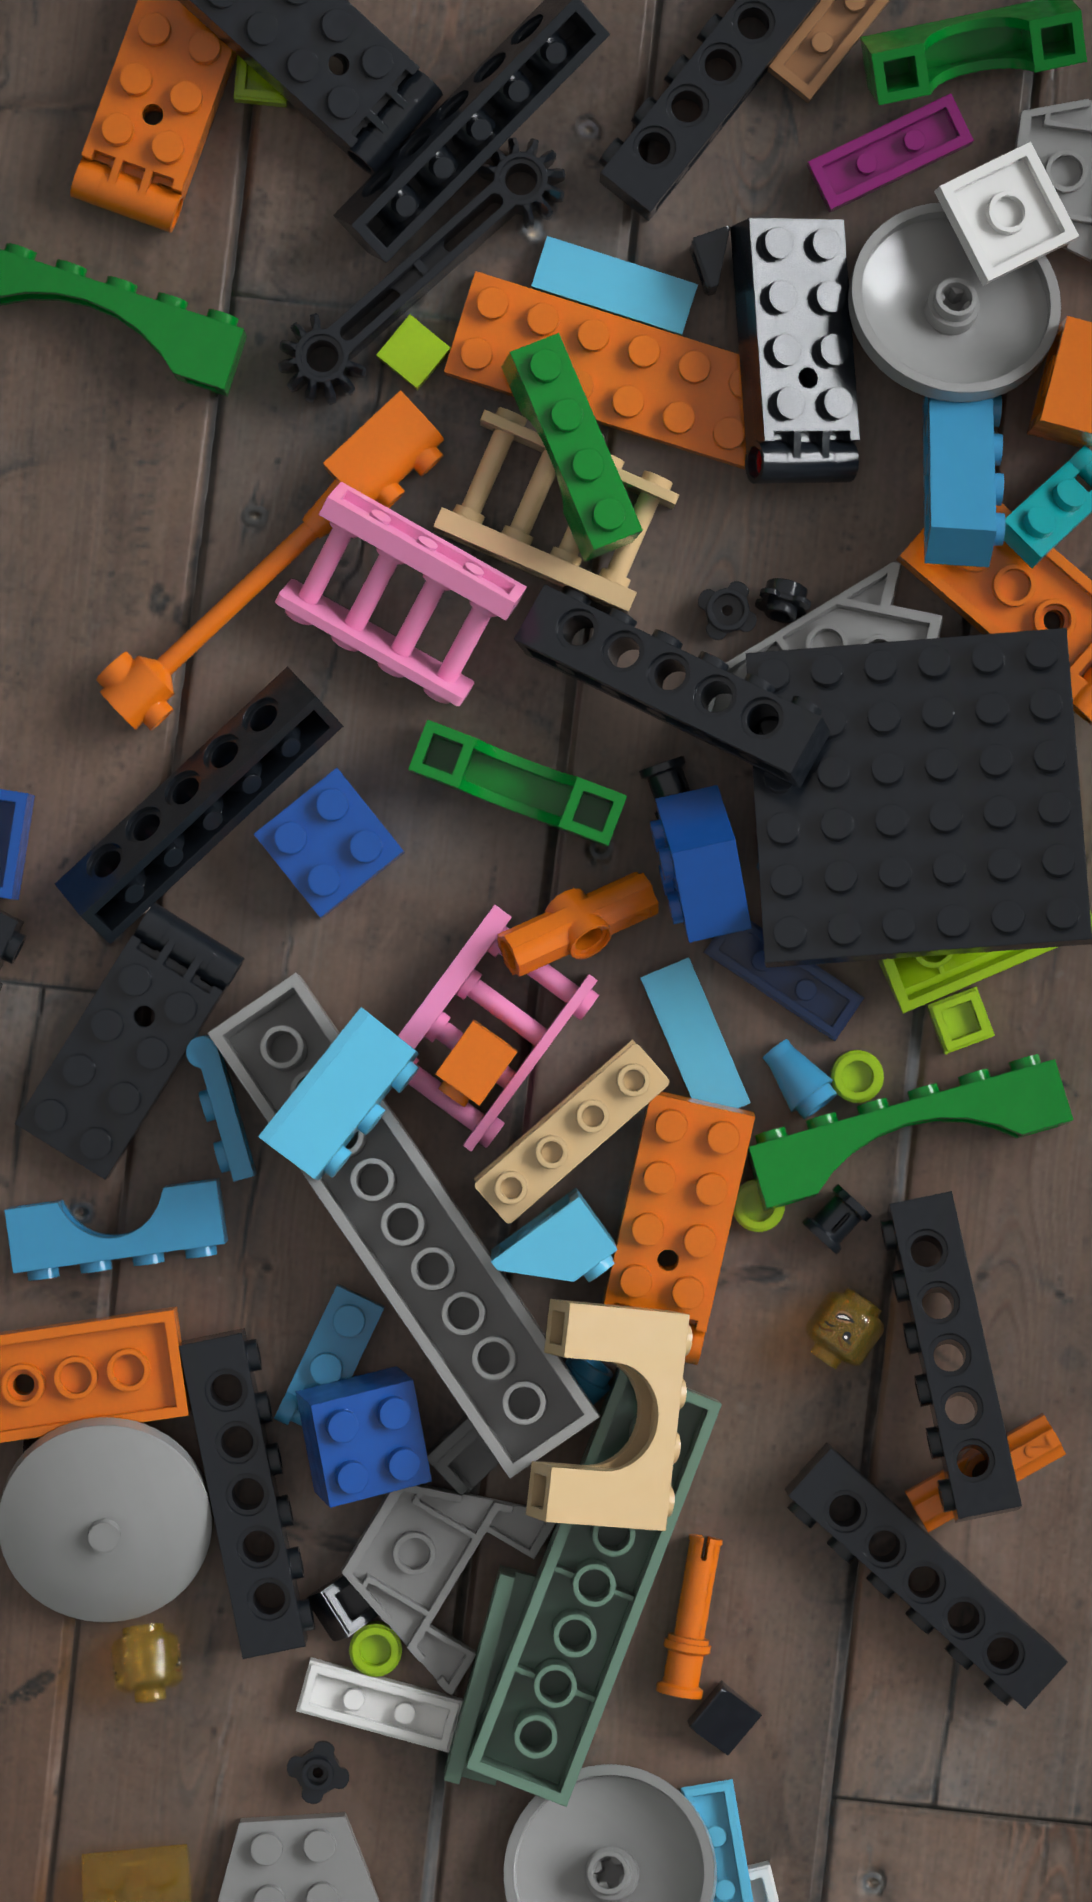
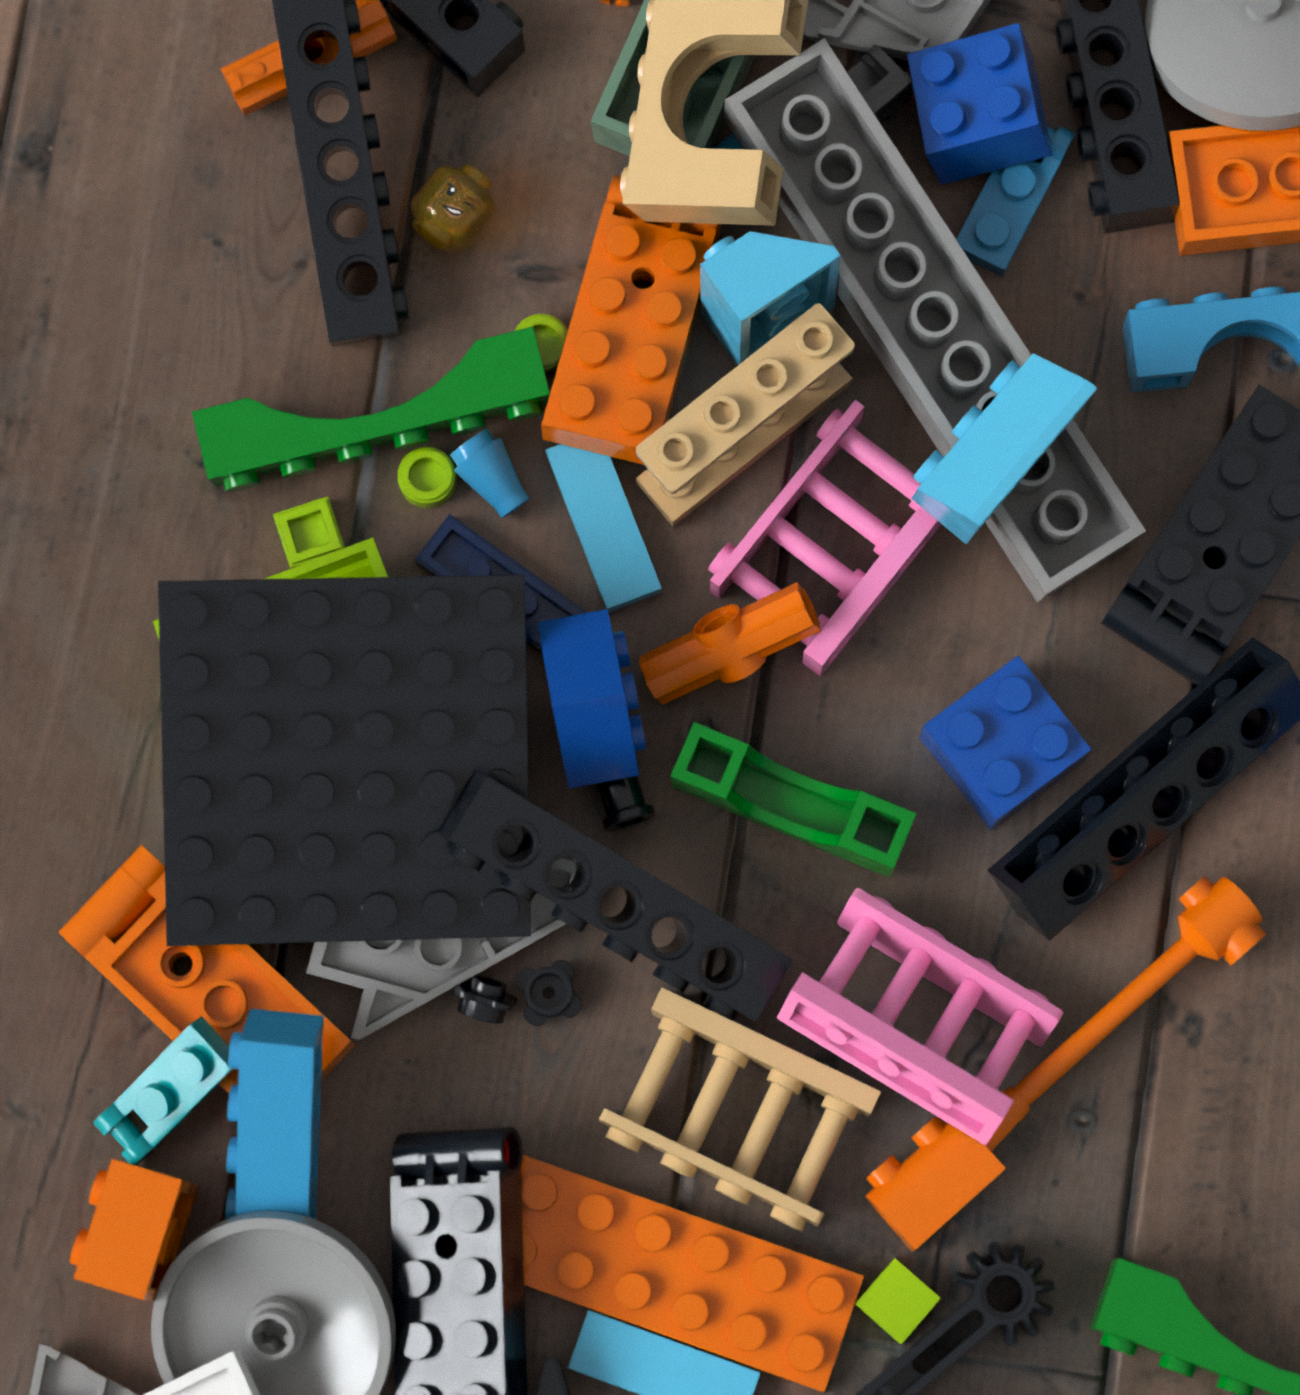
camera: 175 degrees left, 10 degrees down
dark azure plate [186,1035,257,1182] -> none
orange brick [435,1019,517,1107] -> none
green arch [501,333,643,562] -> none
black bush [802,1184,872,1255] -> none

